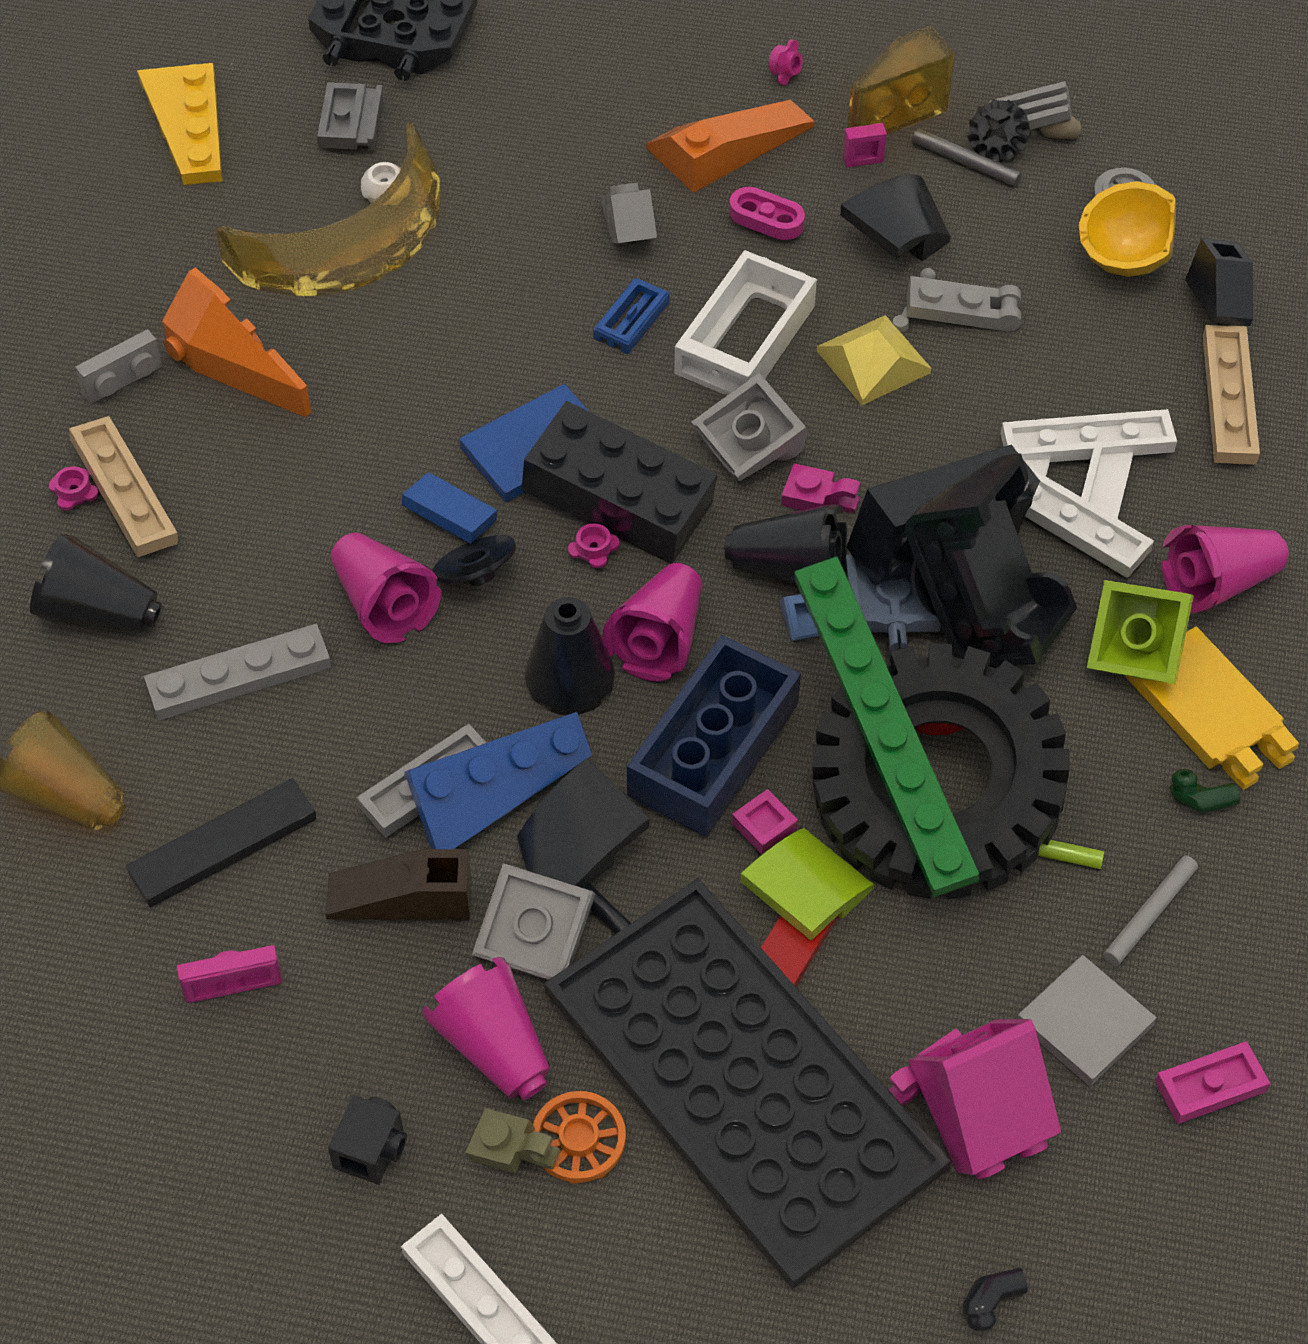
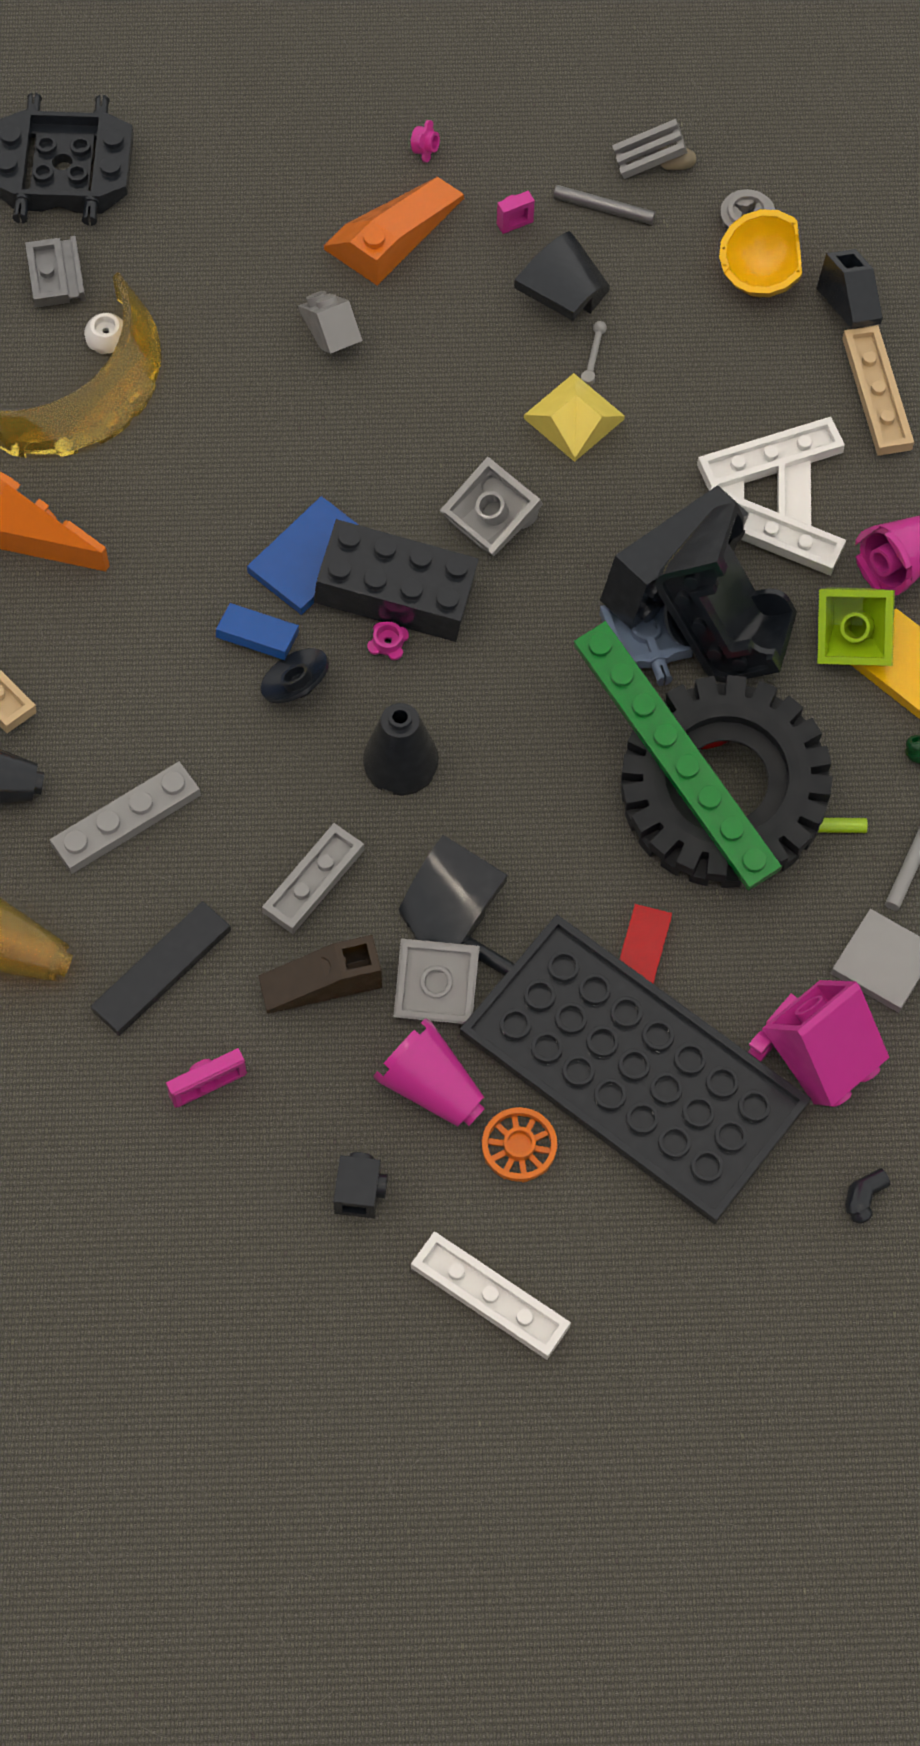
camera: 15 degrees left, 10 degrees up
dark pink cone [331,532,441,643] -> none
blue wing [404,712,592,849] -> none
olive plate [465,1108,561,1174] -> none
blue tile [593,277,670,354] -> none
dark pink cone [602,563,703,681] -> none
dark blue brick [627,635,801,837] -> none
white piece [674,250,817,396] -> none
black cone [724,504,848,585] -> none
dark pink plate [729,187,805,240] -> none
dark pink plate [732,789,798,855] -> none
lime slope [741,828,874,941] -> none
medium blue slope [779,594,819,641] -> none
dark pink plate [782,463,860,513] -> none
clear yellow slope [847,25,955,134] -> none
light grey plate [907,276,1021,331] -> none
black gear [967,99,1030,162] -> none

